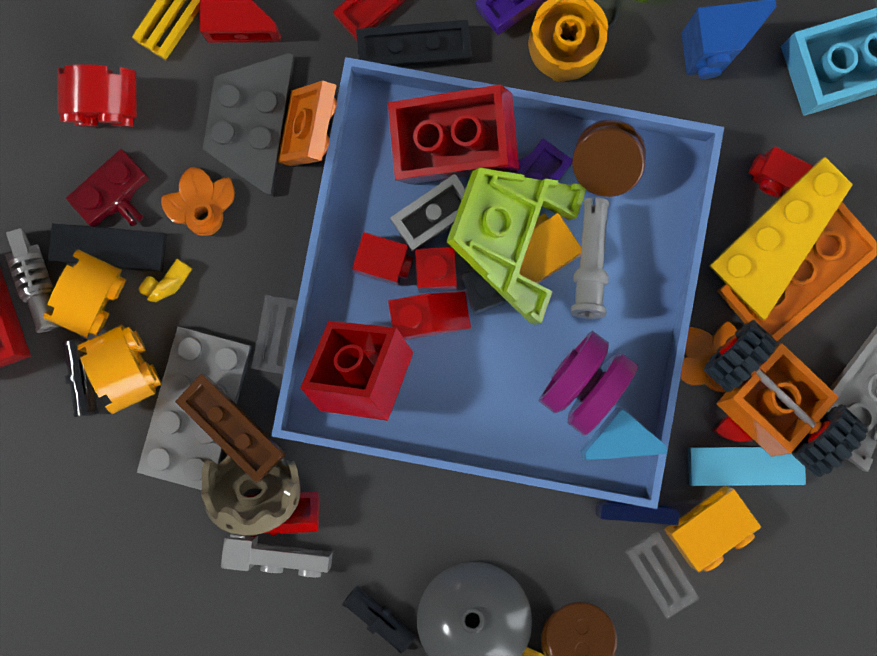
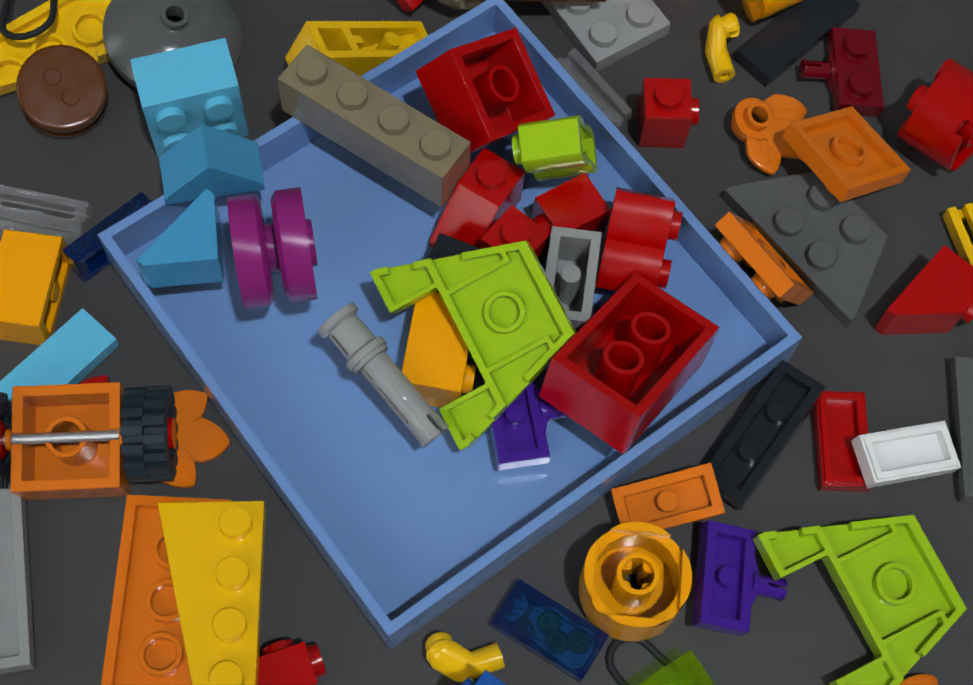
camera: 125 degrees right, 20 degrees down
reddish brown head [572,119,646,197] -> none
none -> medium azure brick [130,38,249,157]
none -> dark azure slope [159,124,265,205]
none -> dark tan brick [277,45,471,208]
none -> yellow slope [285,21,428,76]
none -> yellow arm [425,632,505,683]
none -> clear blue tile [491,579,609,683]
none -> lime brick [512,115,598,181]
none -> red brick [595,187,683,291]
none -> orange plate [611,463,726,530]
none -> red brick [637,78,700,148]
none -> orange plate [782,106,911,203]

